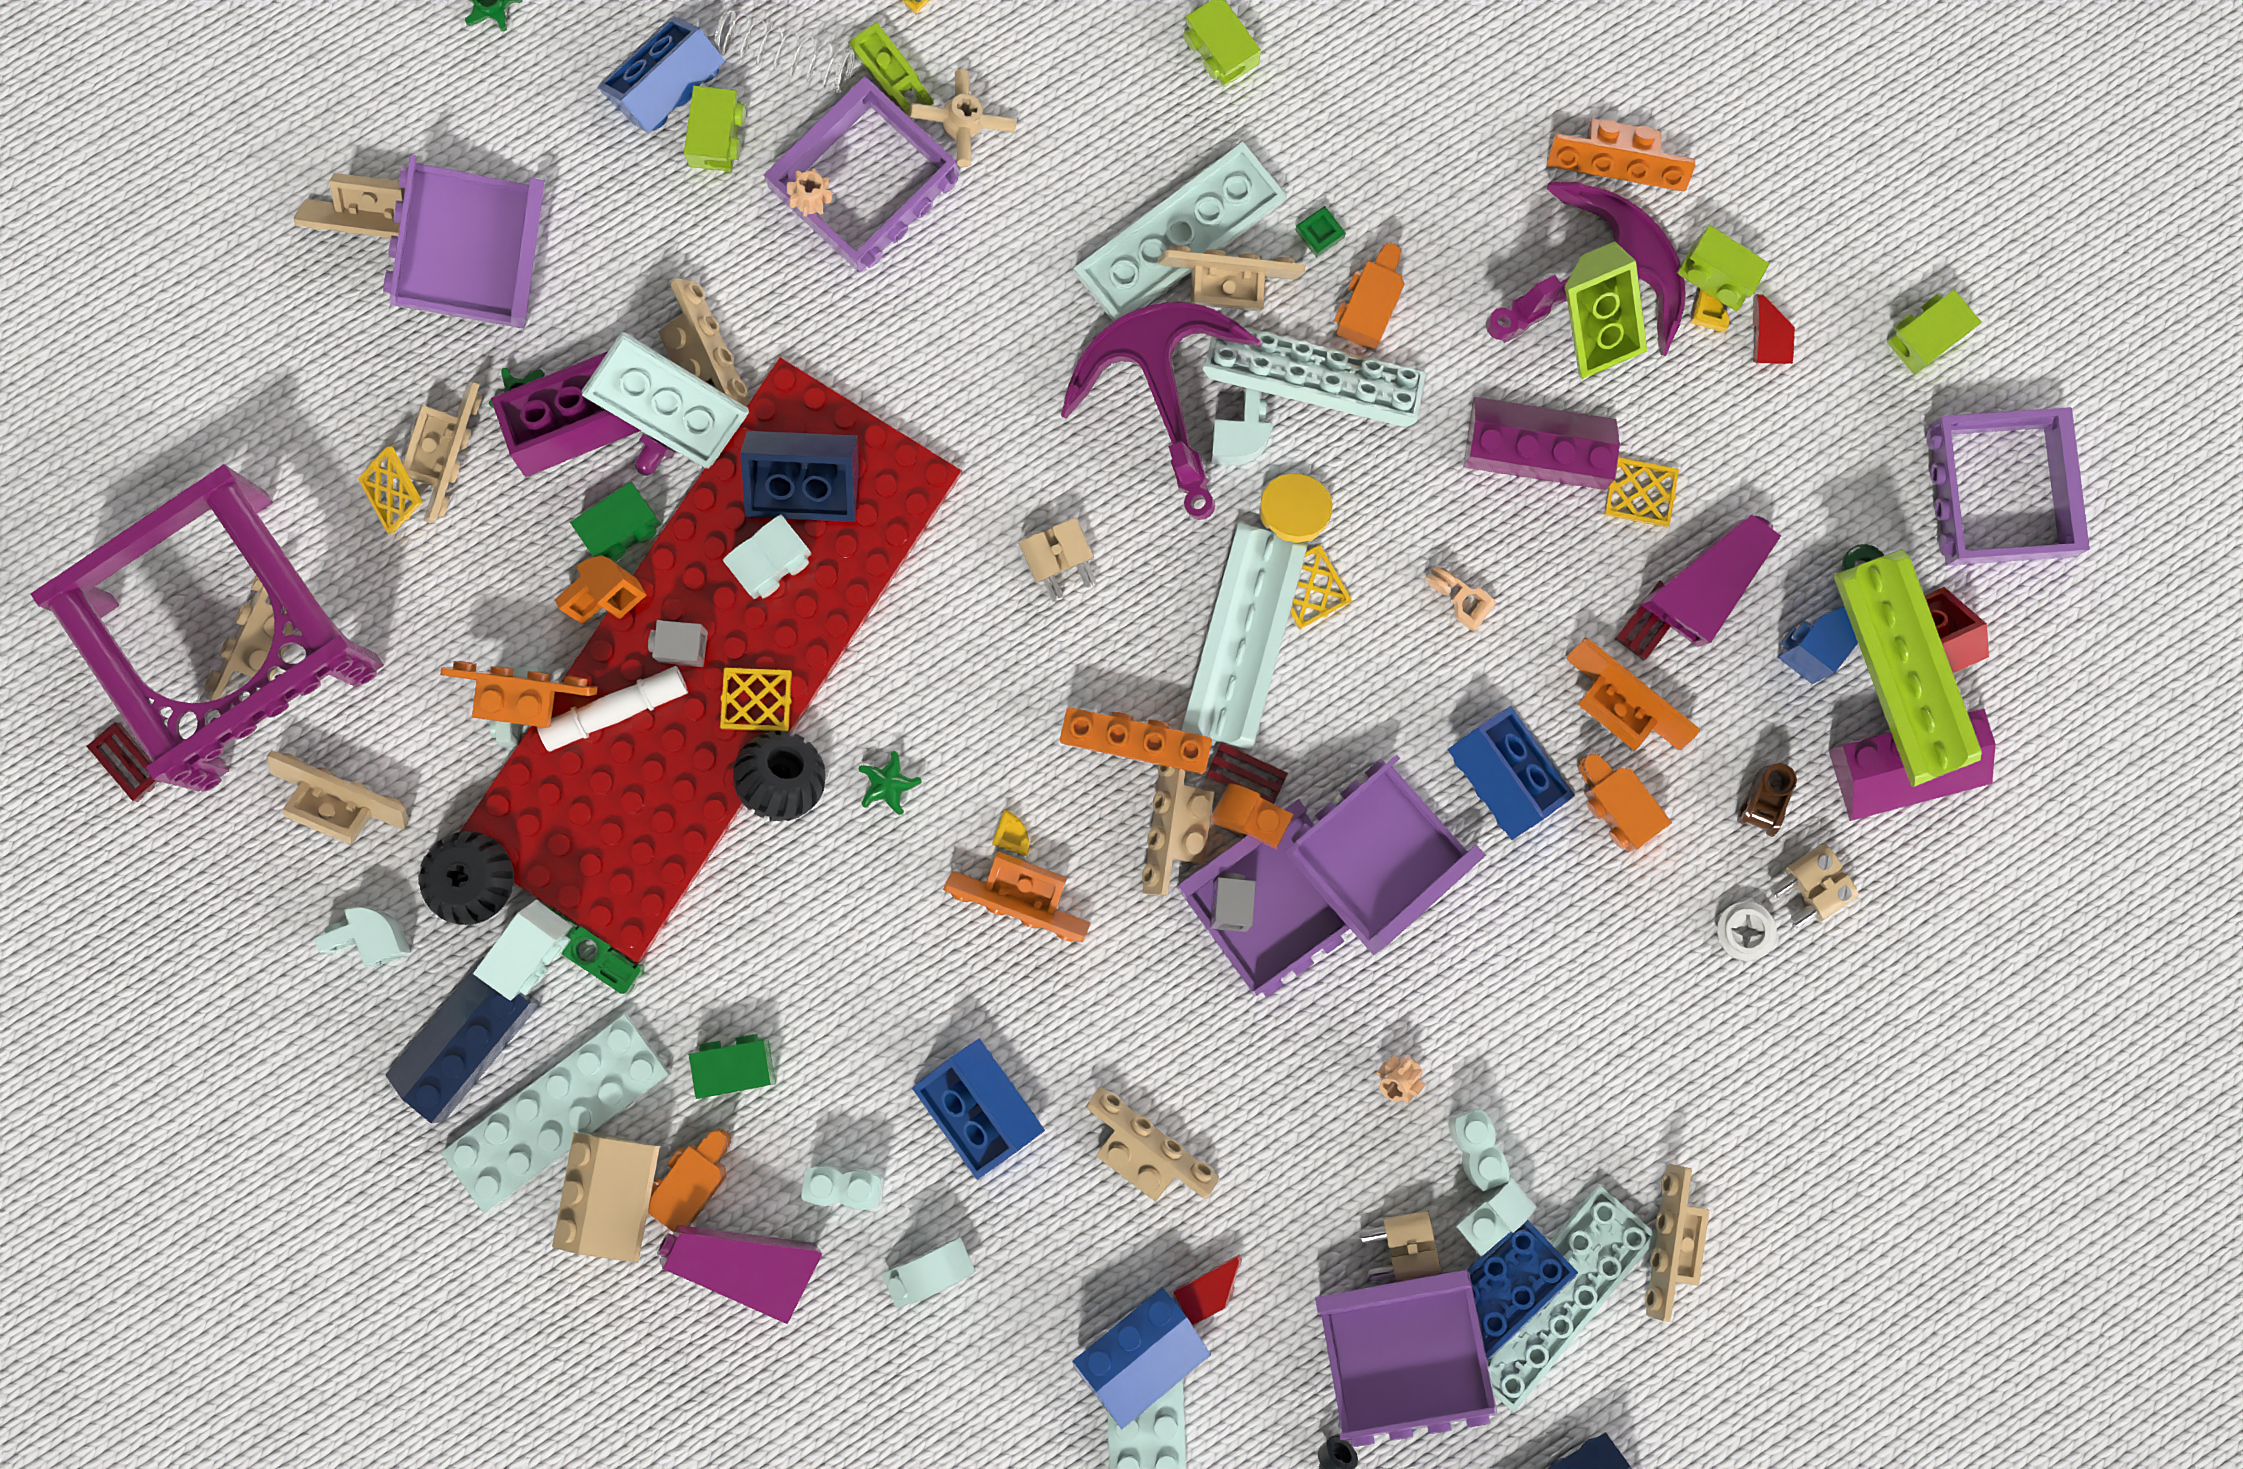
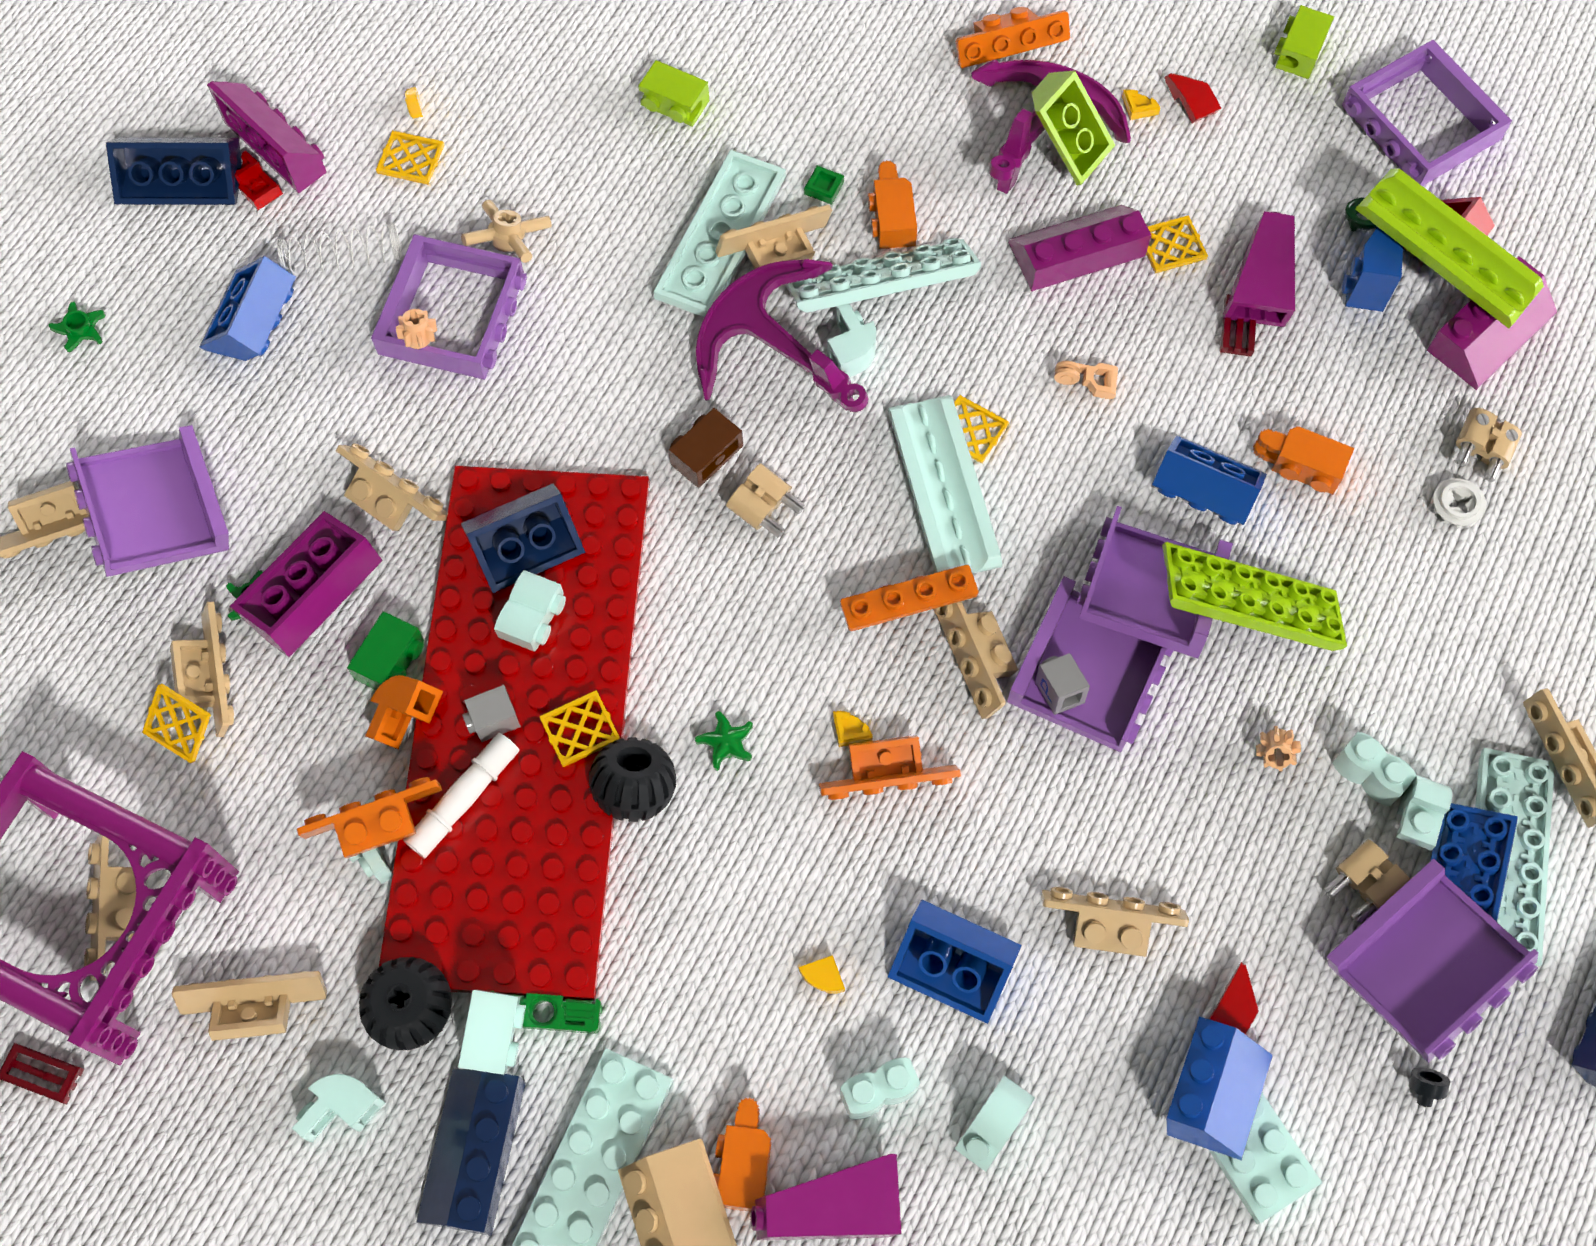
camera: 25 degrees left, 15 degrees down
light aqua tile [582,331,749,468] -> none
magenta piece [635,433,676,476] -> none
lime brick [683,86,746,172] -> none
green brick [688,1034,776,1099] -> none
lime hinge [848,22,934,119] -> none
dark red tile [1206,742,1288,804] -> none
orange brick [1211,784,1294,850] -> none
yellow tile [1259,473,1333,543] -> none
orange bracket [1566,637,1700,751] -> none
lime brick [1677,224,1770,312] -> none
reddish brown piece [1737,763,1797,837] -> none
none -> reddish brown brick [669,408,743,488]
none -> yellow tile [799,955,845,994]
none -> lime plate [1162,542,1347,651]

